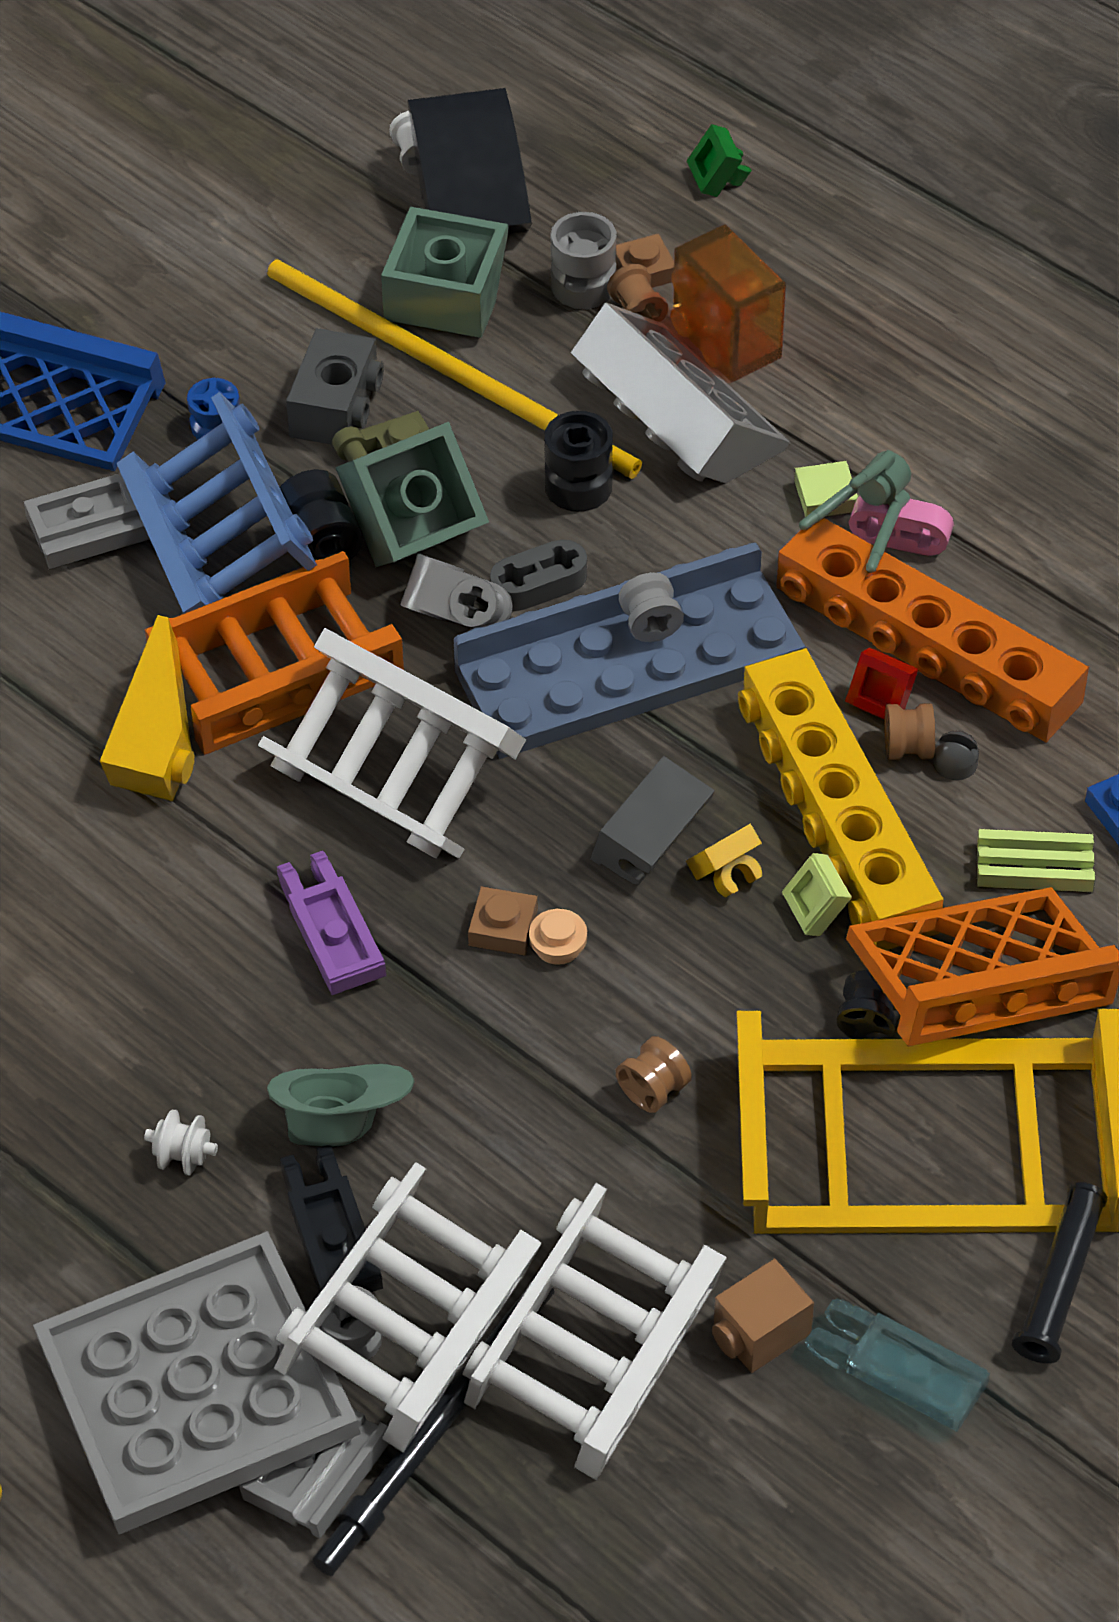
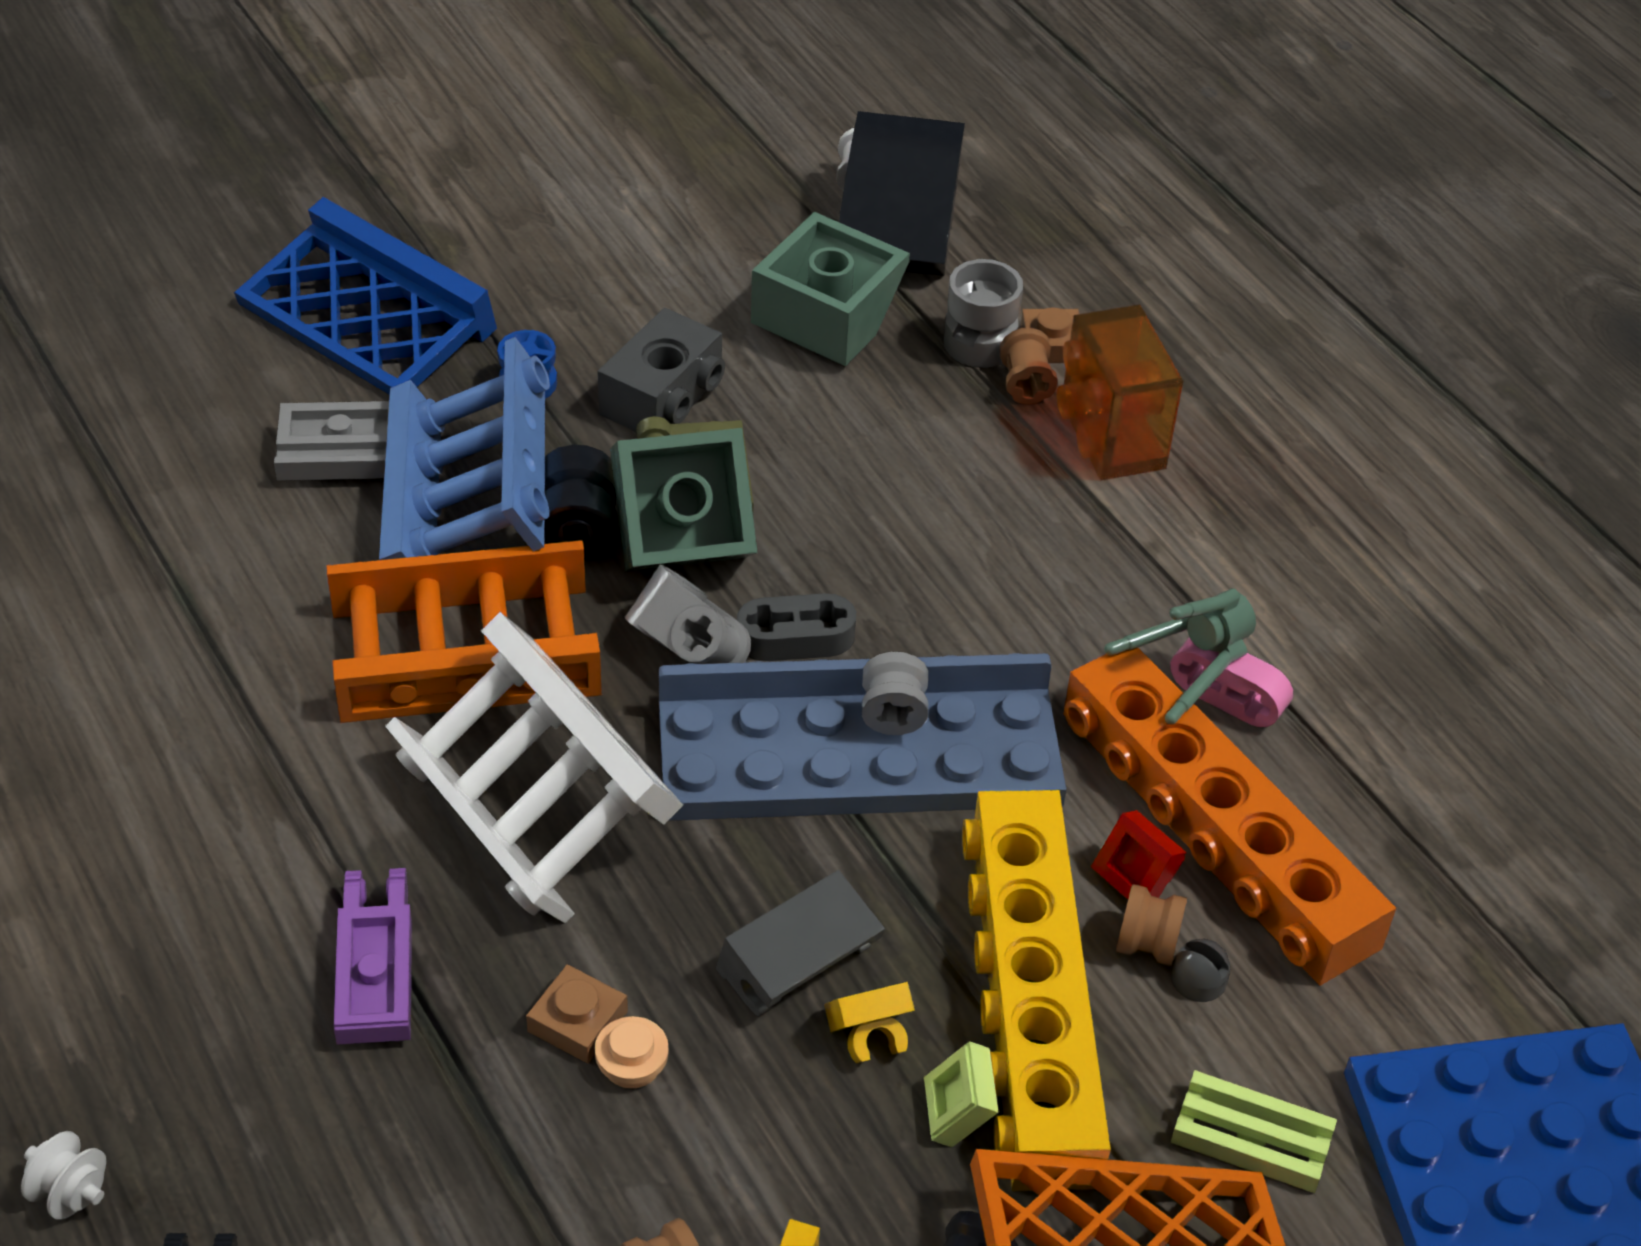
camera: 15 degrees right, 5 degrees down
yellow slope [100,615,195,801] -> none
yellow piece [267,259,642,479] -> none
sand green piece [267,1064,415,1147] -> none
black wheel [544,411,613,511] -> none
slope [571,303,790,483] -> none
green tile [686,124,752,197] -> none
yellowish green tile [794,461,858,517] -> none

